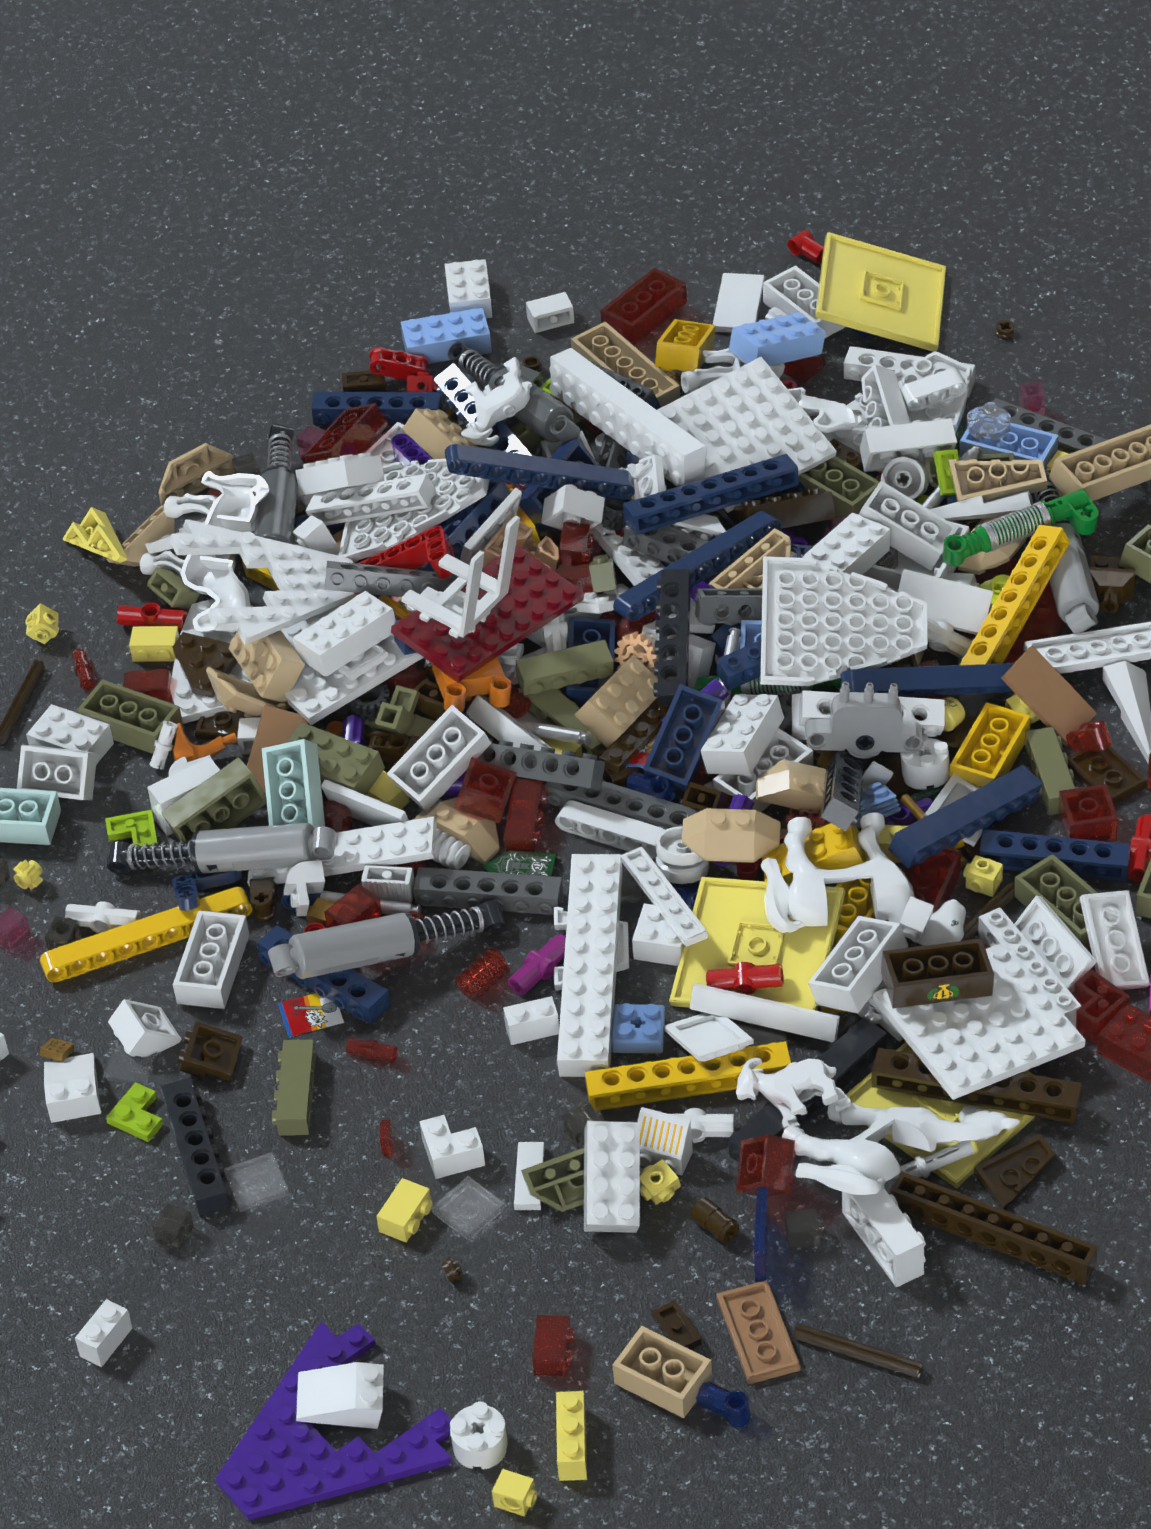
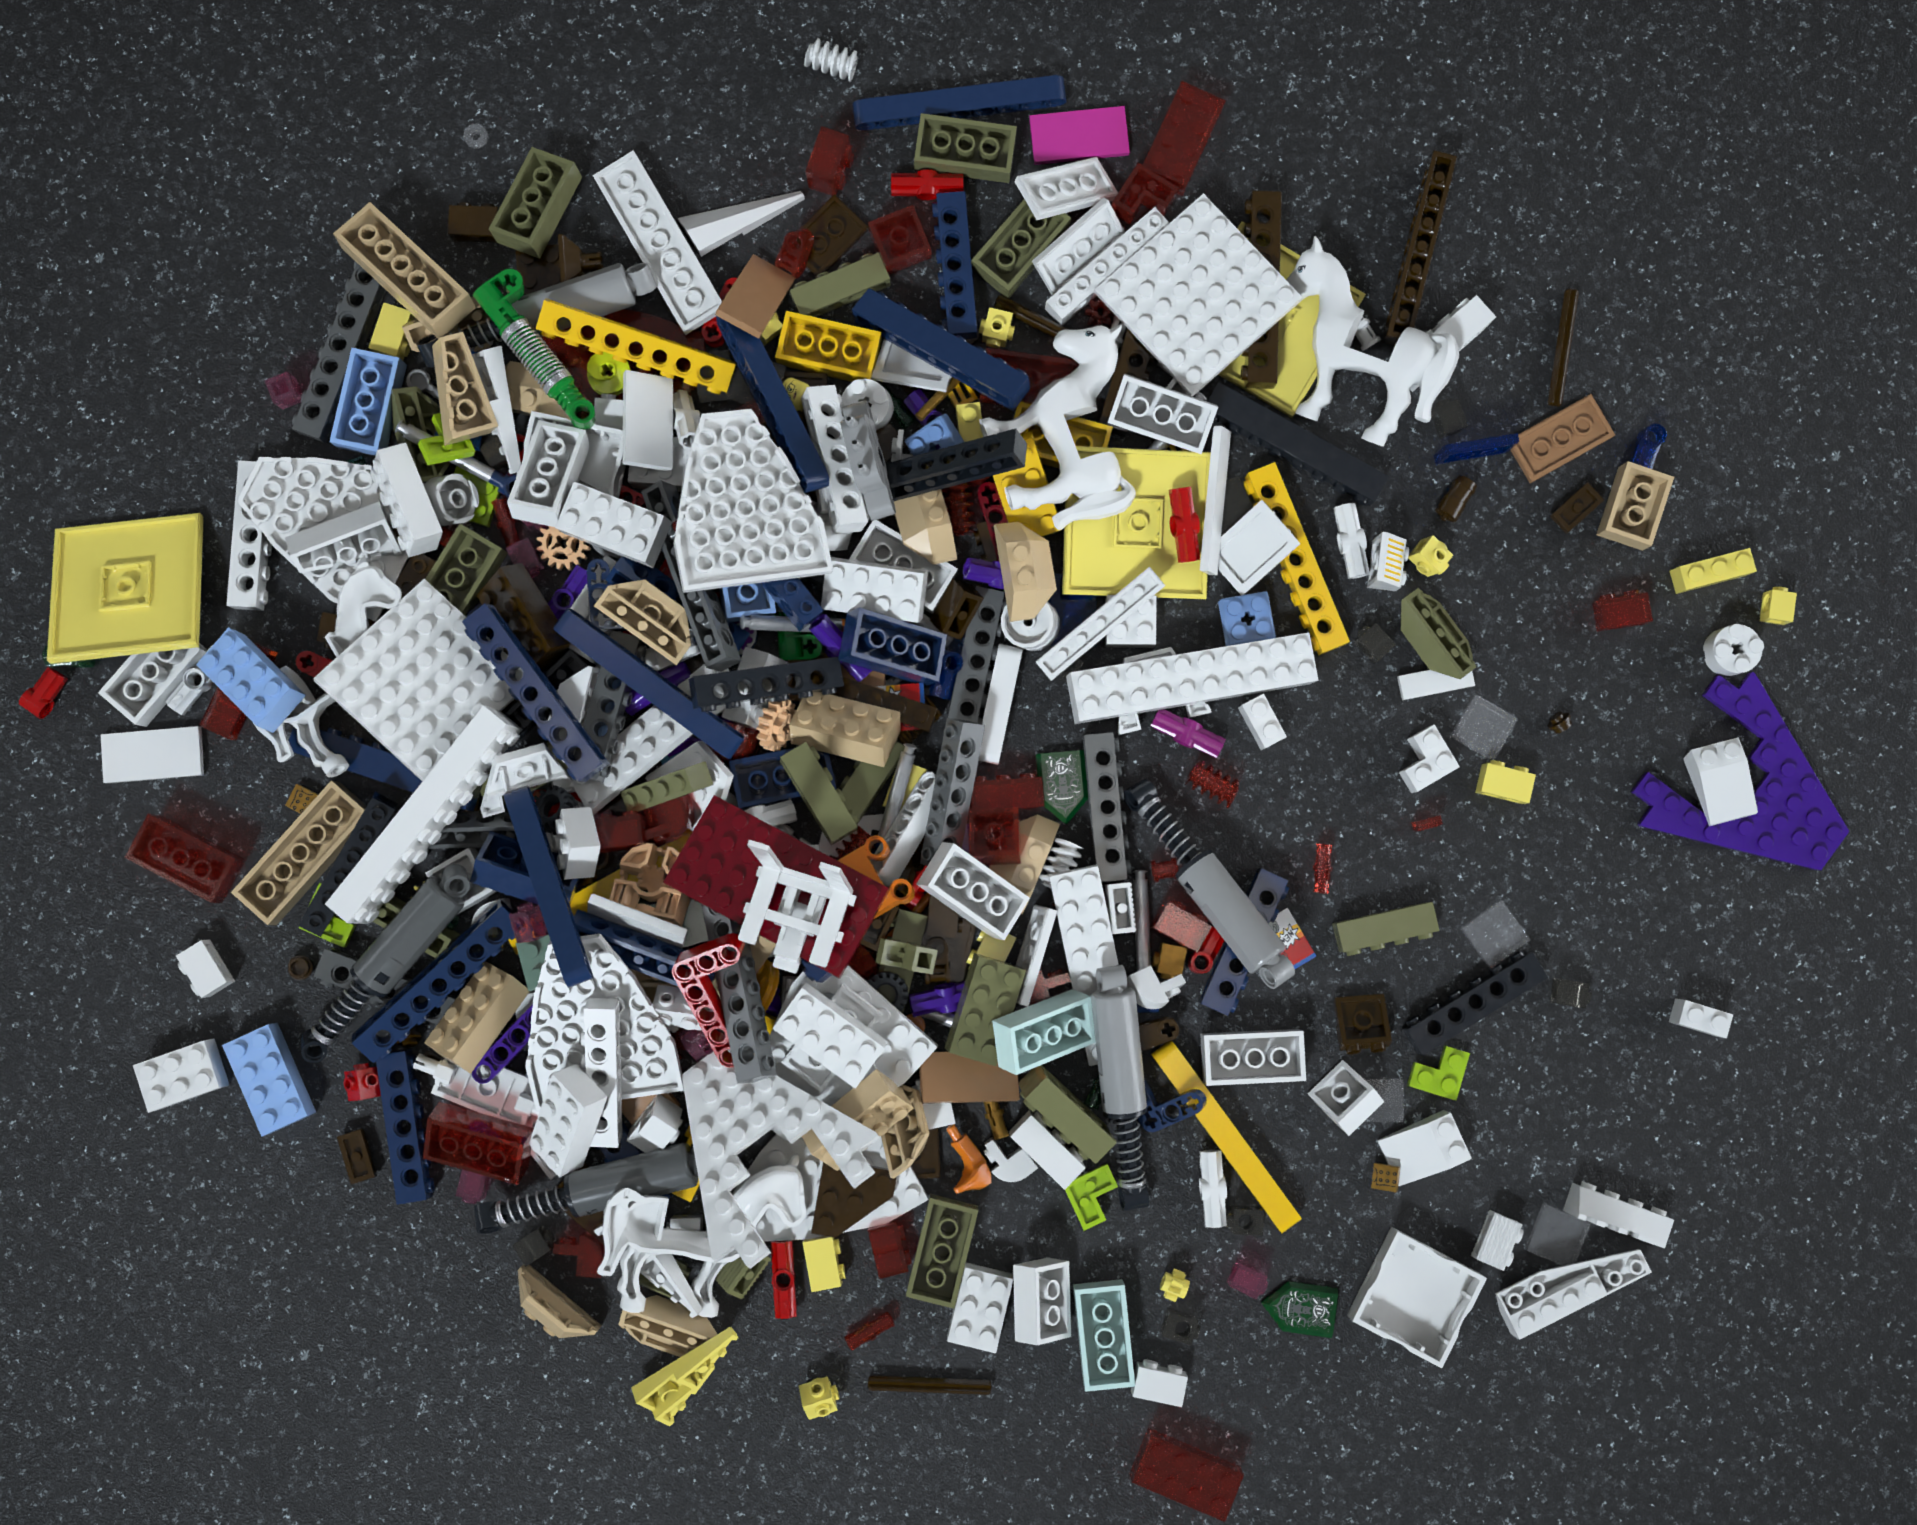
camera: 110 degrees left, 40 degrees up
white pin [150,721,178,769] -> none
red piece [369,347,429,381] -> none
white animal [461,357,532,446] -> none
white brick [584,1121,640,1233] -> none
yellow brick [655,319,716,373] -> none
white animal [736,1058,851,1130] -> none
clear red brick [736,1134,796,1198] -> none
dark brown brick [881,938,994,1009] -> none
white brick [899,896,934,939] -> none
white beam [901,368,967,411] -> none
clear plate [967,402,1011,440] -> none
dark brown wing [974,1134,1055,1210] -> none
dark brown bush [995,320,1015,339] -> none

